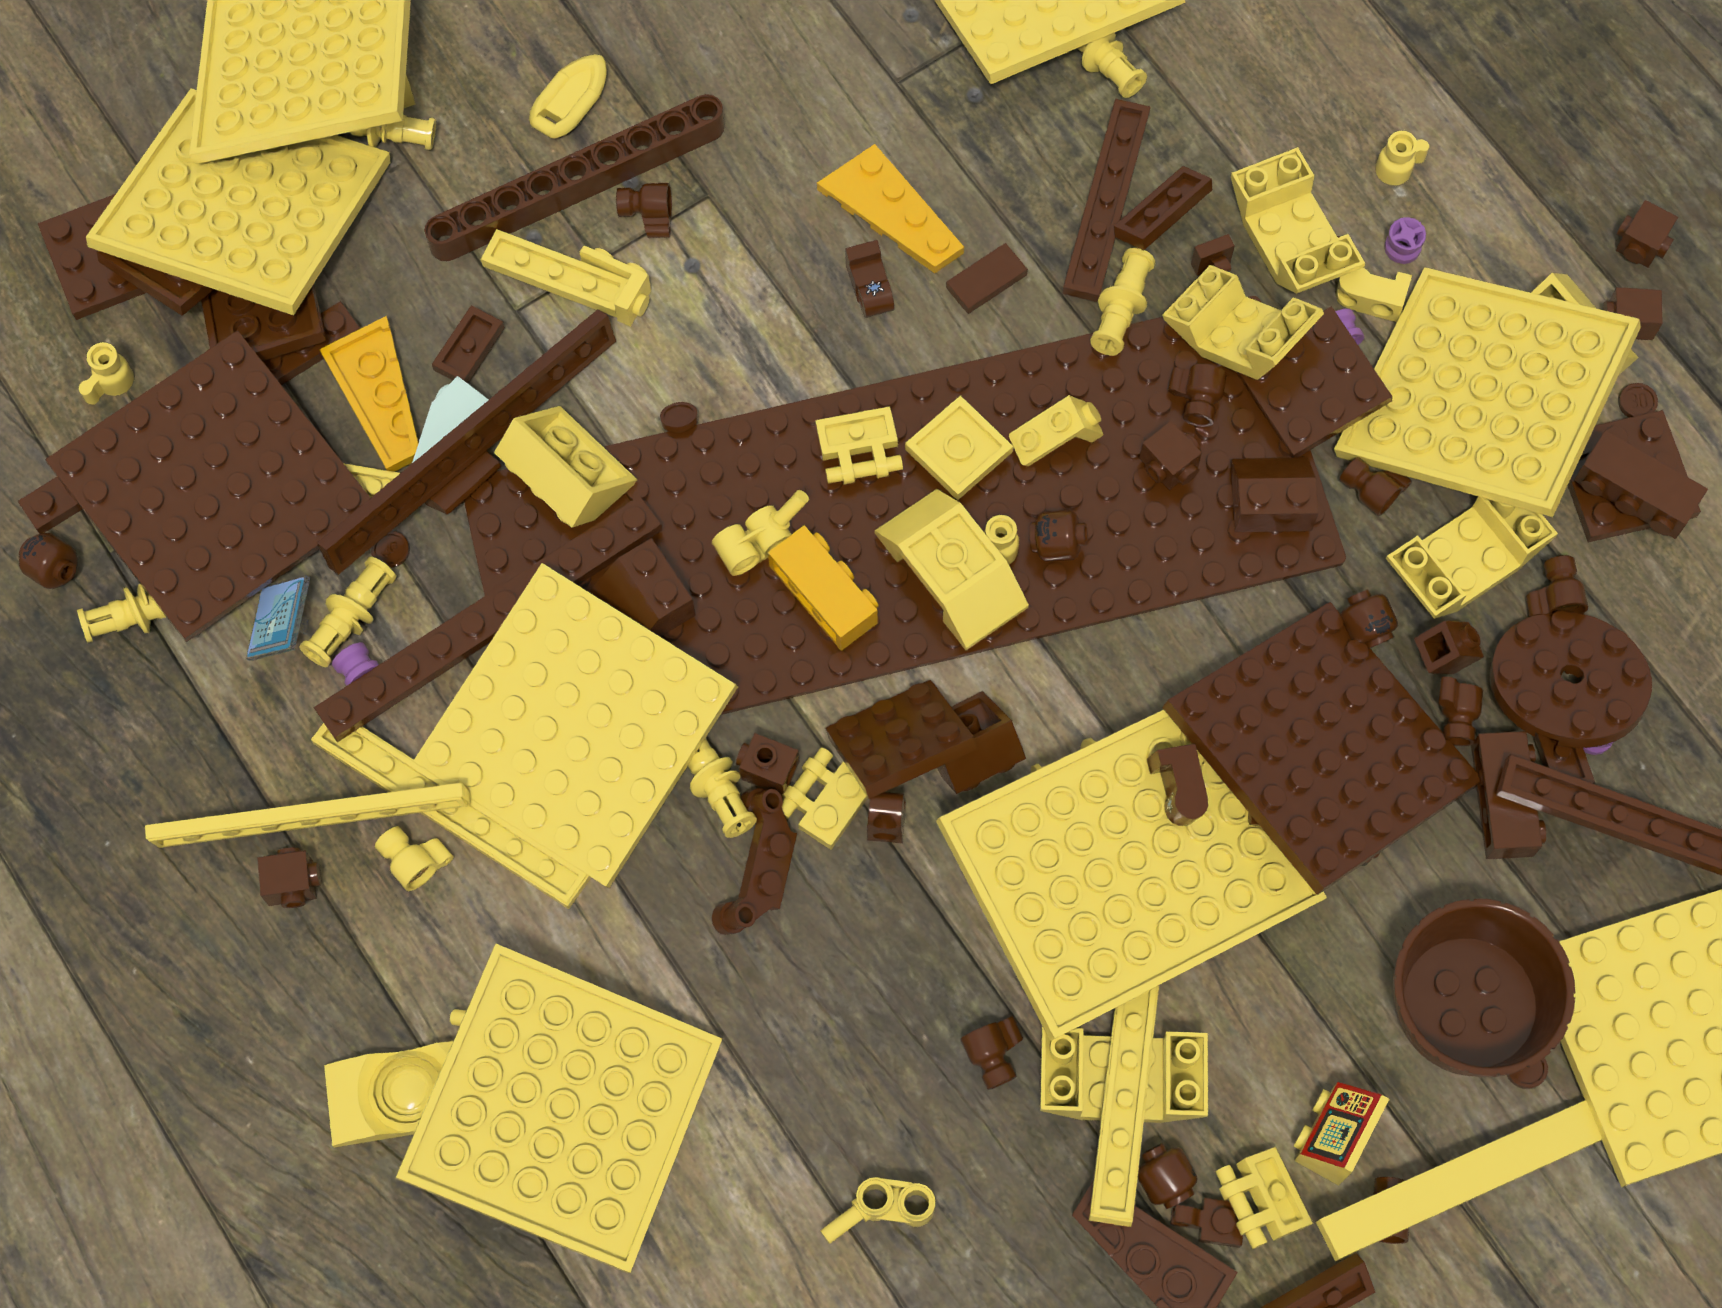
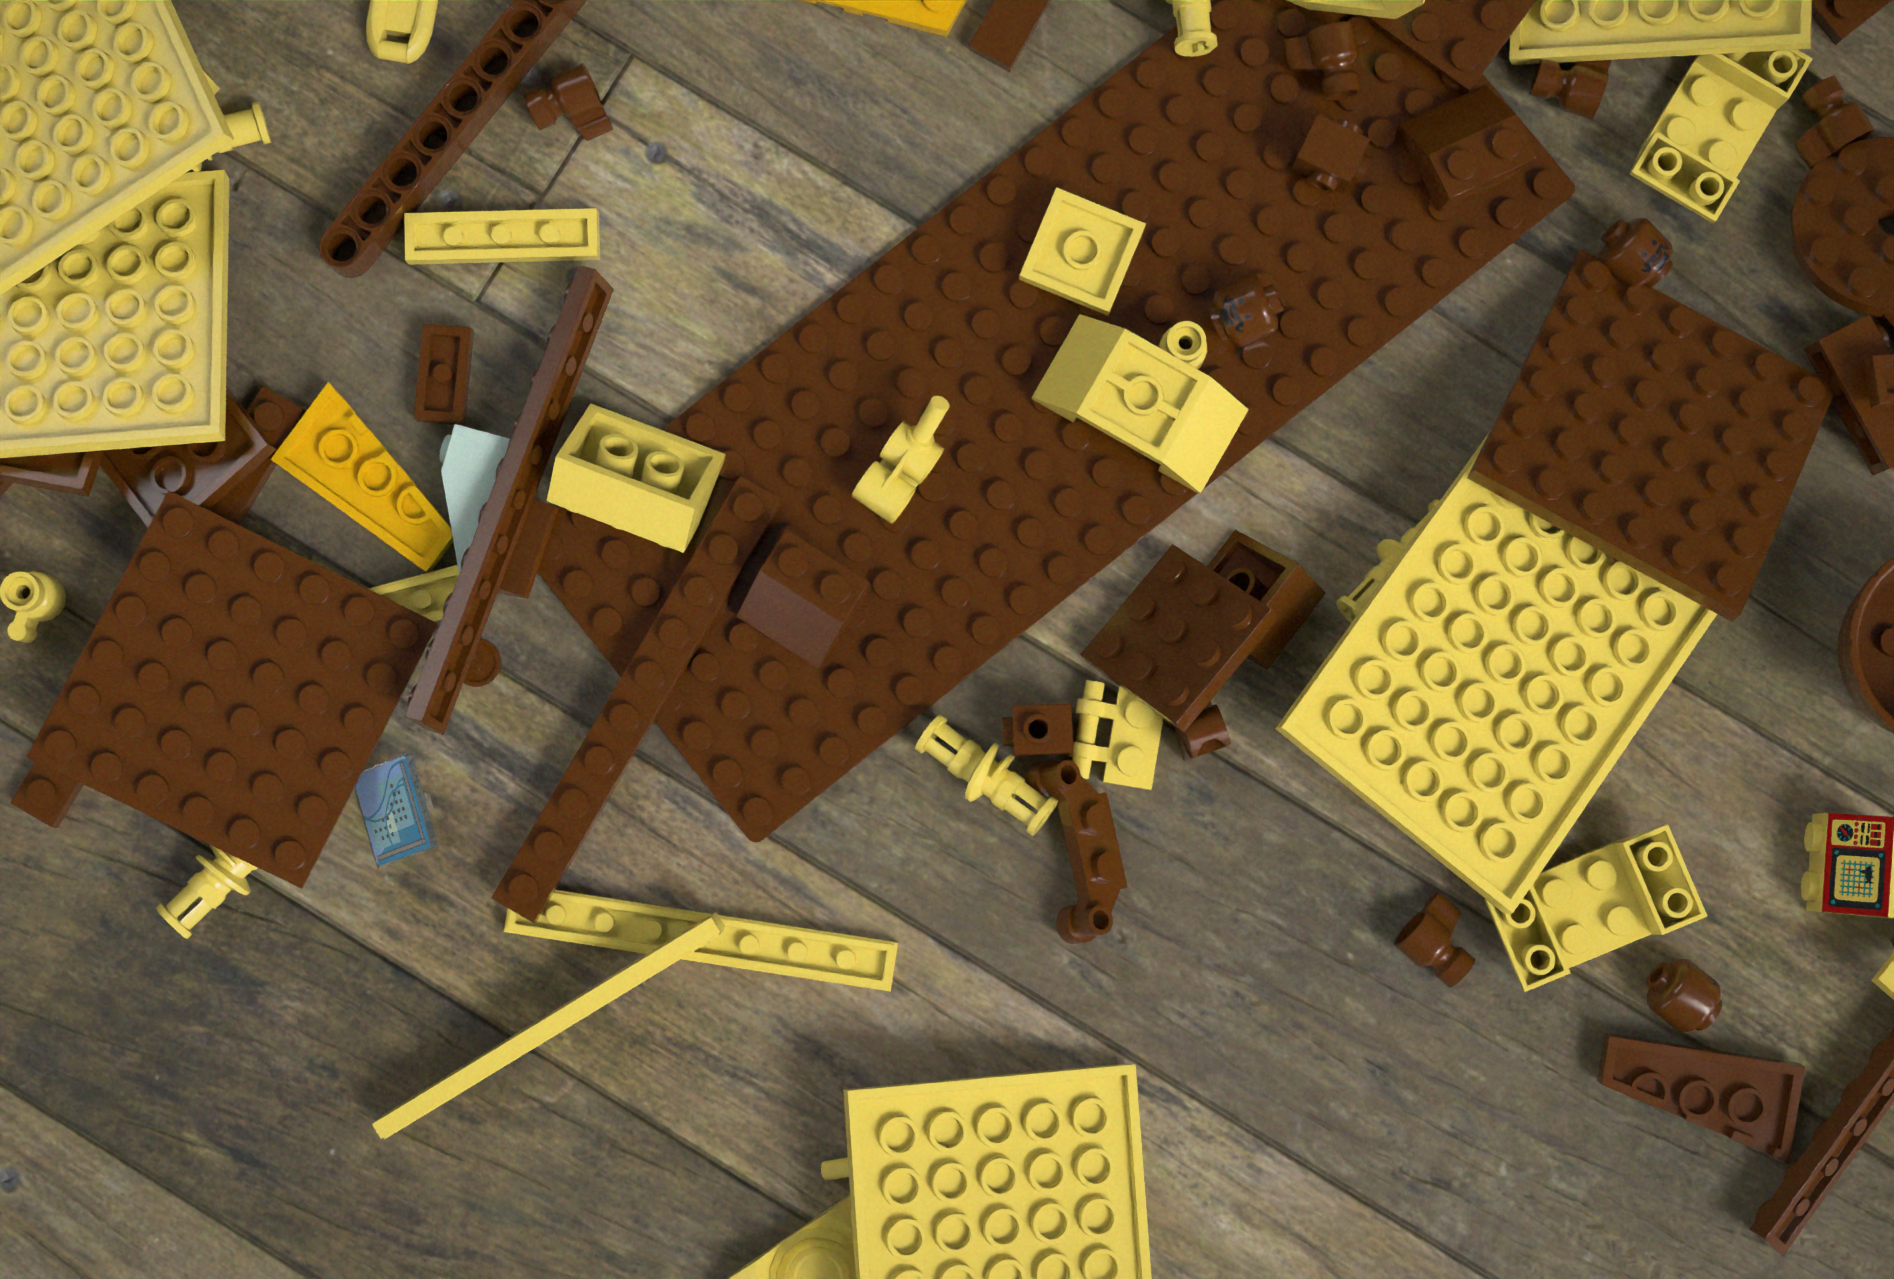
camera: 25 degrees left, 15 degrees up
reddish brown head [19,533,78,589] -> none
reddish brown brick [257,847,322,908] -> none
light yellow piece [299,557,396,667] -> none
medium lavender wheel [332,642,379,686] -> none
light yellow piece [375,826,454,891] -> none
light yellow plate [413,563,738,888] -> none
light yellow bracket [580,246,651,327] -> none
reddish brown piece [660,402,698,433] -> none
yellow brick [768,525,879,651] -> none
light yellow plate [815,406,903,485] -> none
light yellow beam [820,1177,935,1244] -> none
reddish brown leg [845,240,894,318] -> none
light yellow bracket [1009,395,1104,467] -> none
light yellow tile [1089,986,1159,1227] -> none
reddish brown leg [1147,744,1208,826] -> none
reddish brown plate [1170,1198,1243,1248] -> none
light yellow plate [1215,1147,1313,1250] -> none
reddish brown brick [1414,621,1484,674] -> none
reddish brown piece [1438,677,1483,746] -> none

